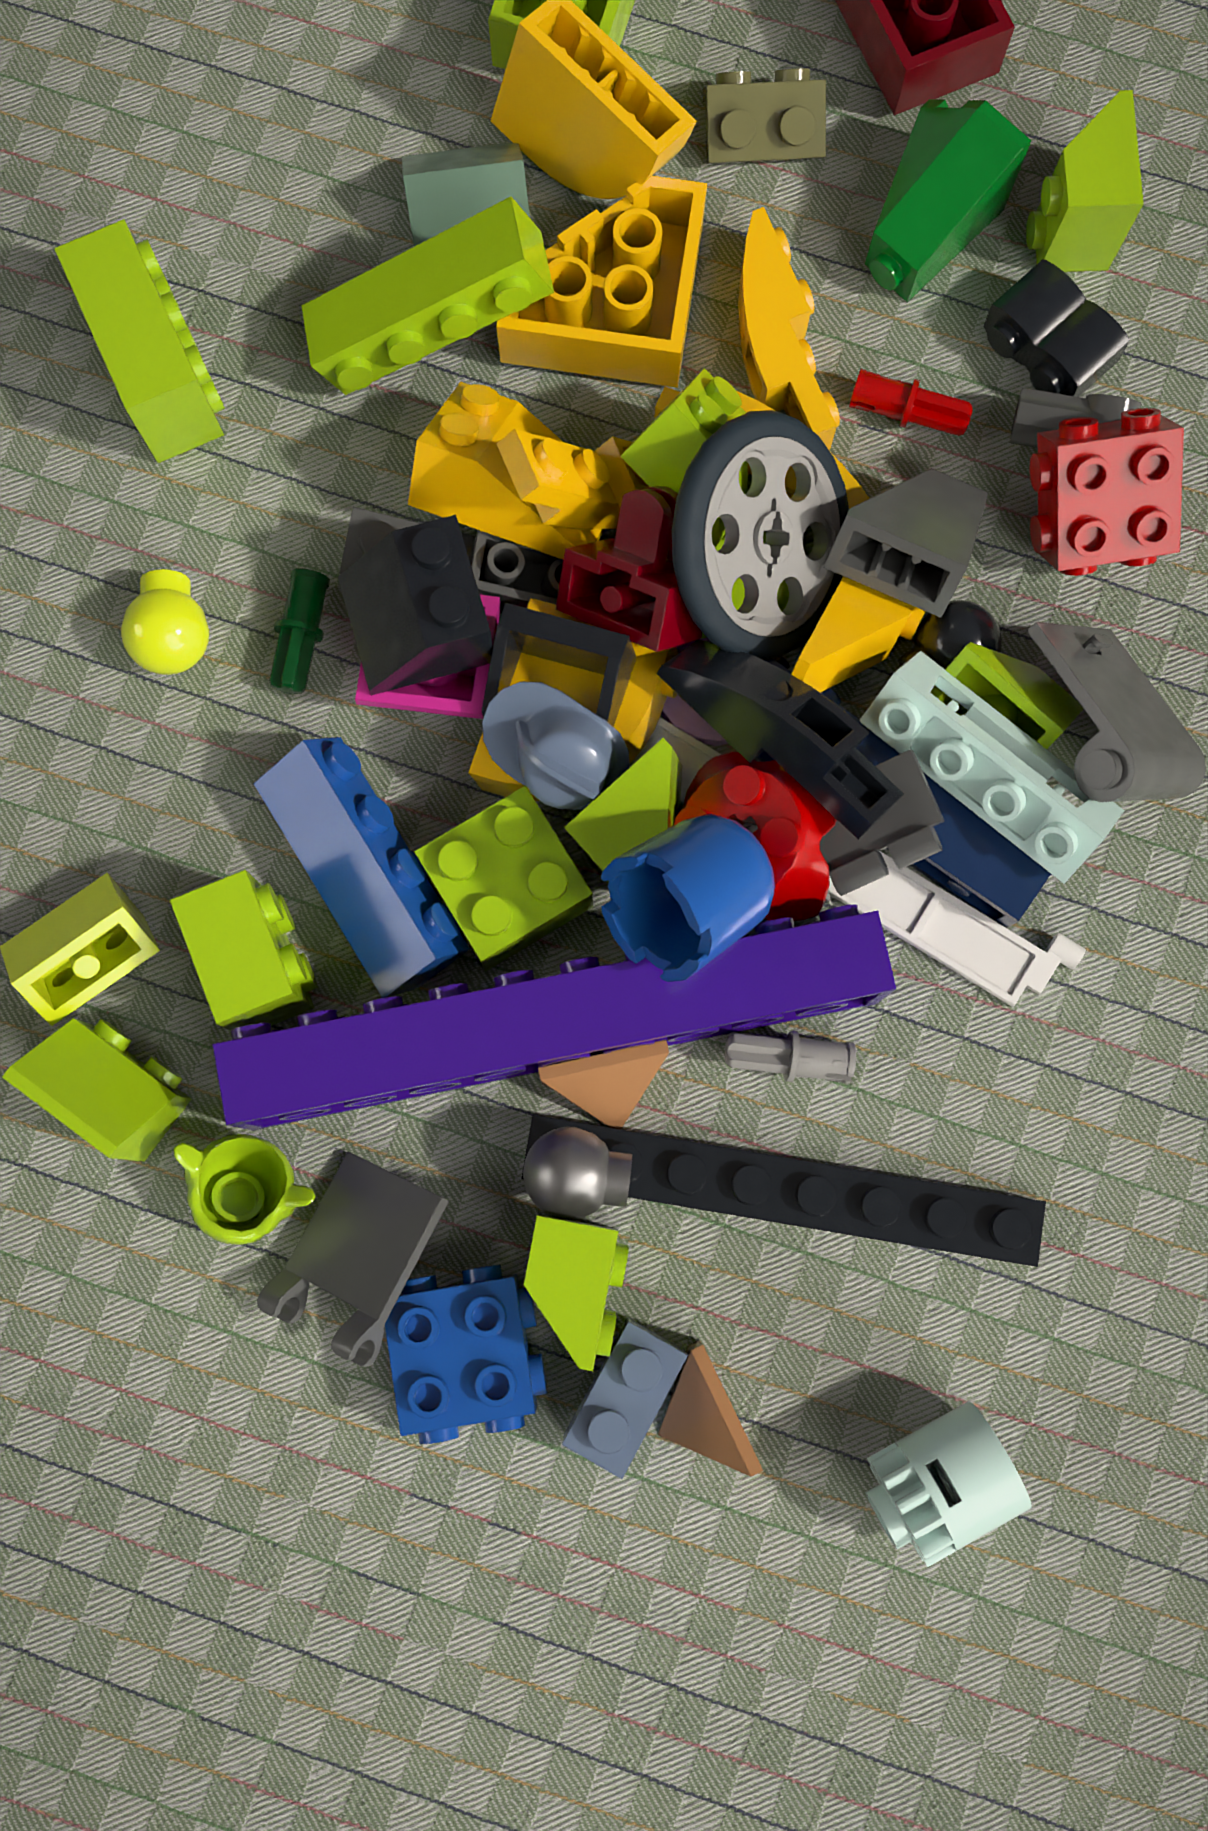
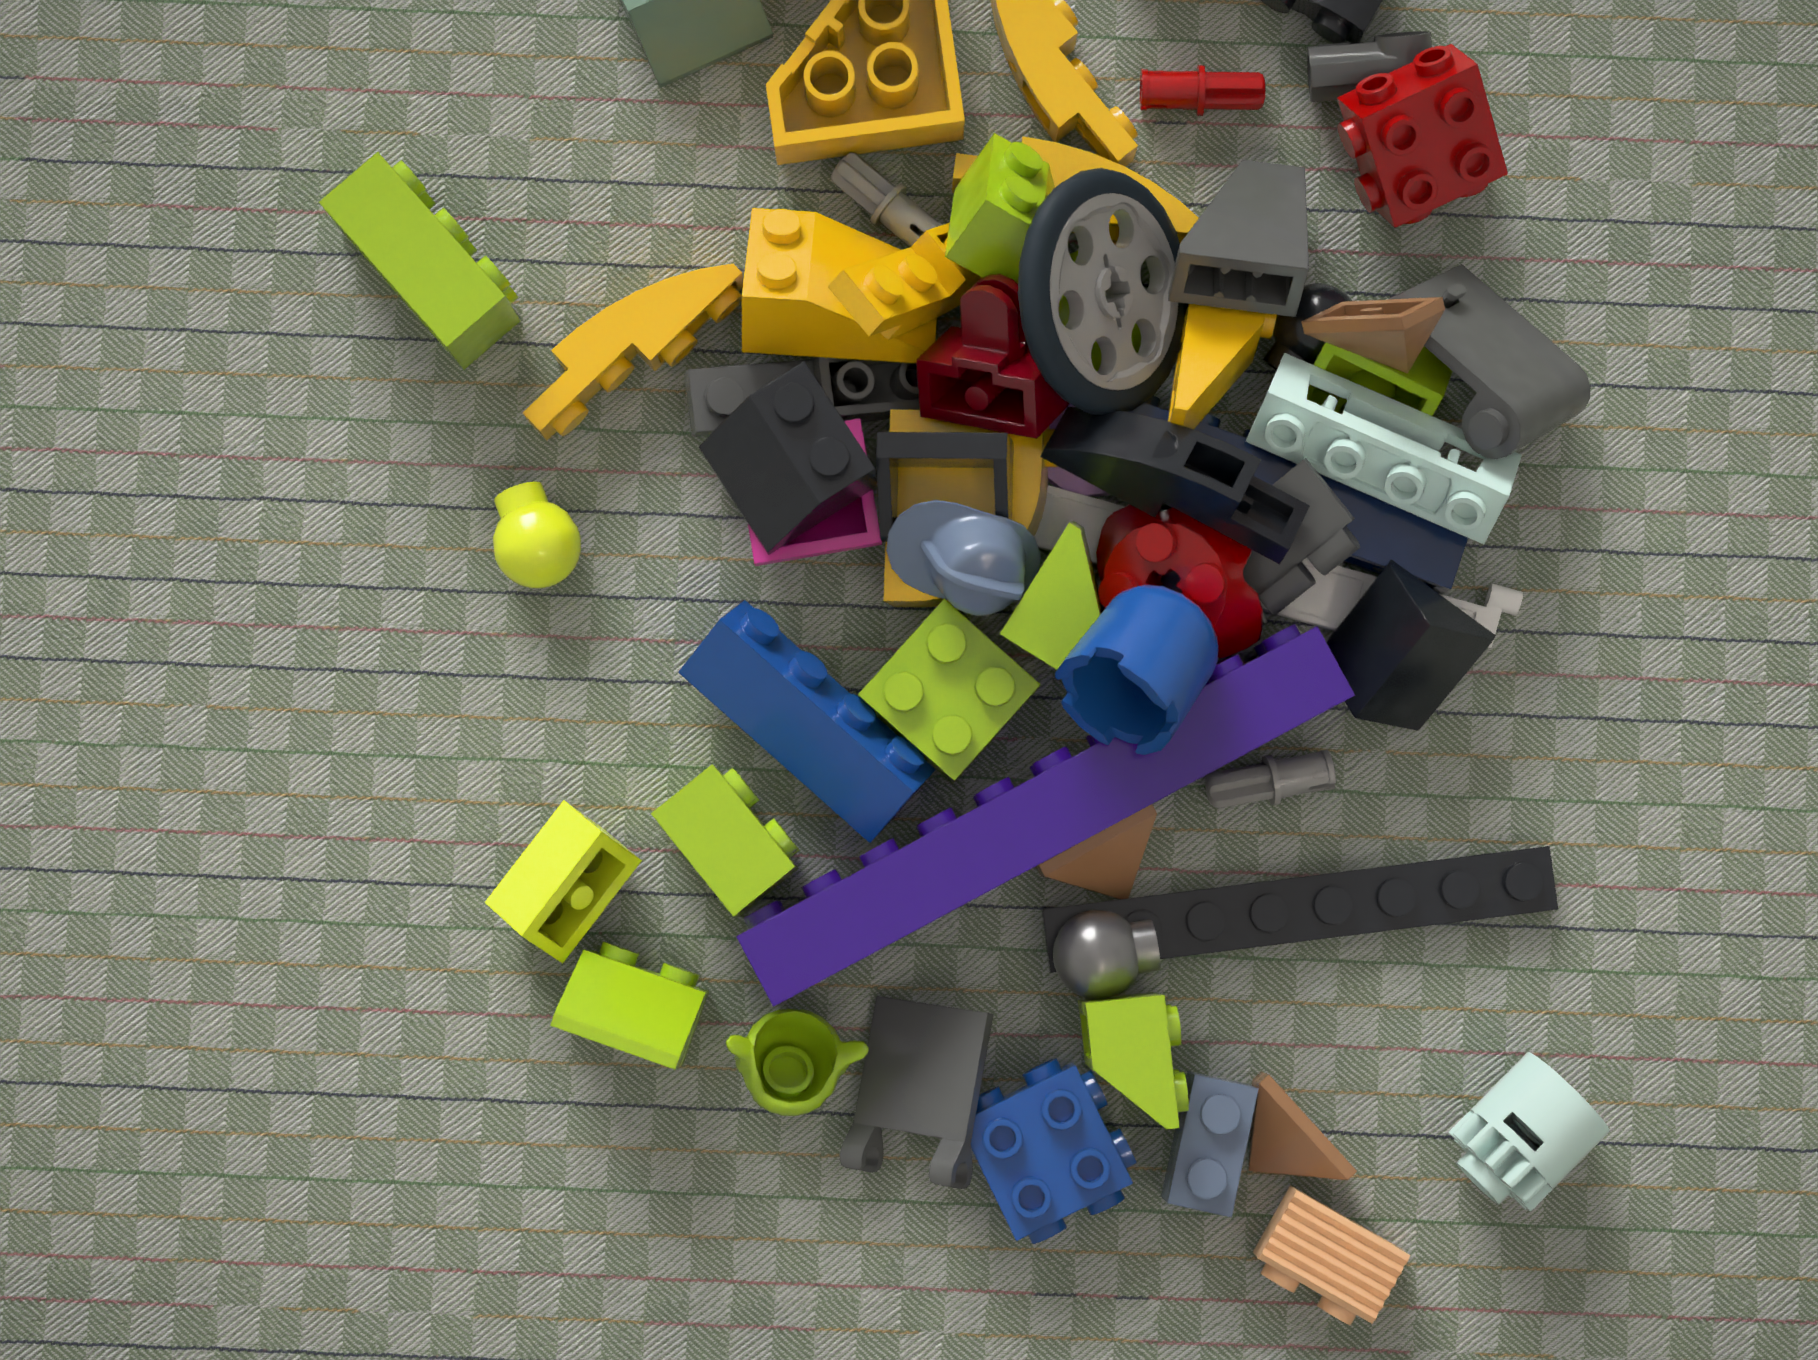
camera: 20 degrees left, 5 degrees up
dark green axle [269,568,330,694] -> none
lime brick [301,196,554,395] -> none
none -> yellow slope [523,264,744,440]
none -> light grey axle [831,152,944,247]
none -> light nougat brick [1253,1185,1410,1325]
none -> medium nougat slope [1301,297,1445,374]
none -> black slope [1326,559,1496,731]

